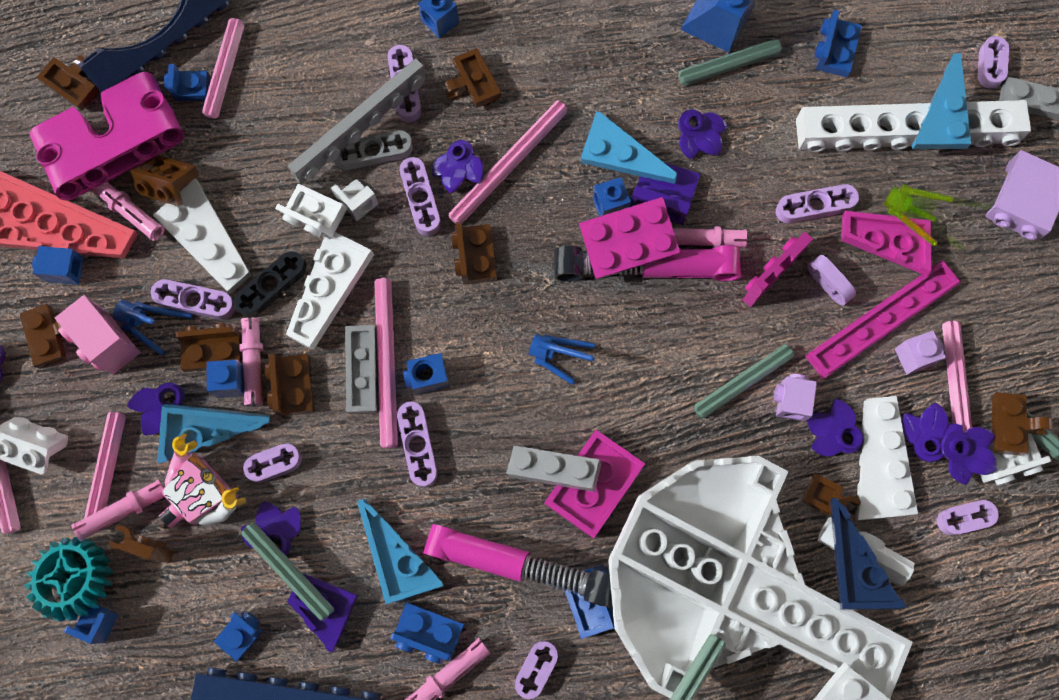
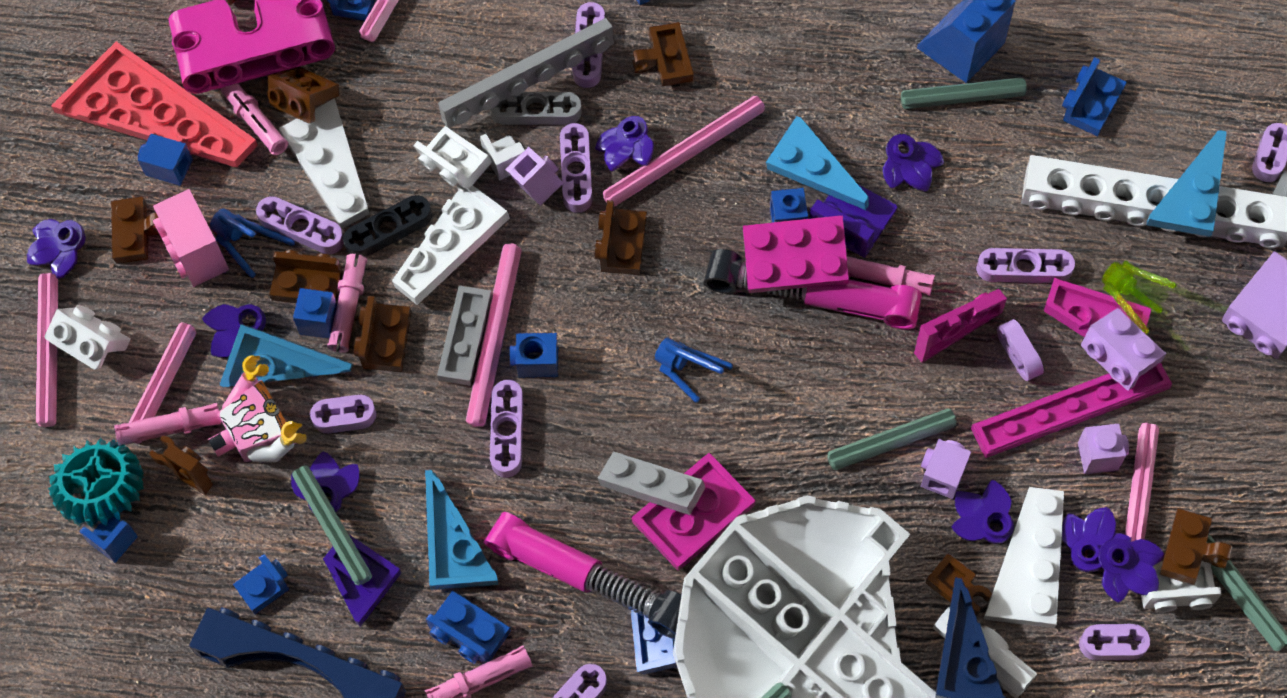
camera: 15 degrees right, 10 degrees down
none -> lavender brick [505,147,563,206]
none -> lavender bracket [1081,308,1166,390]

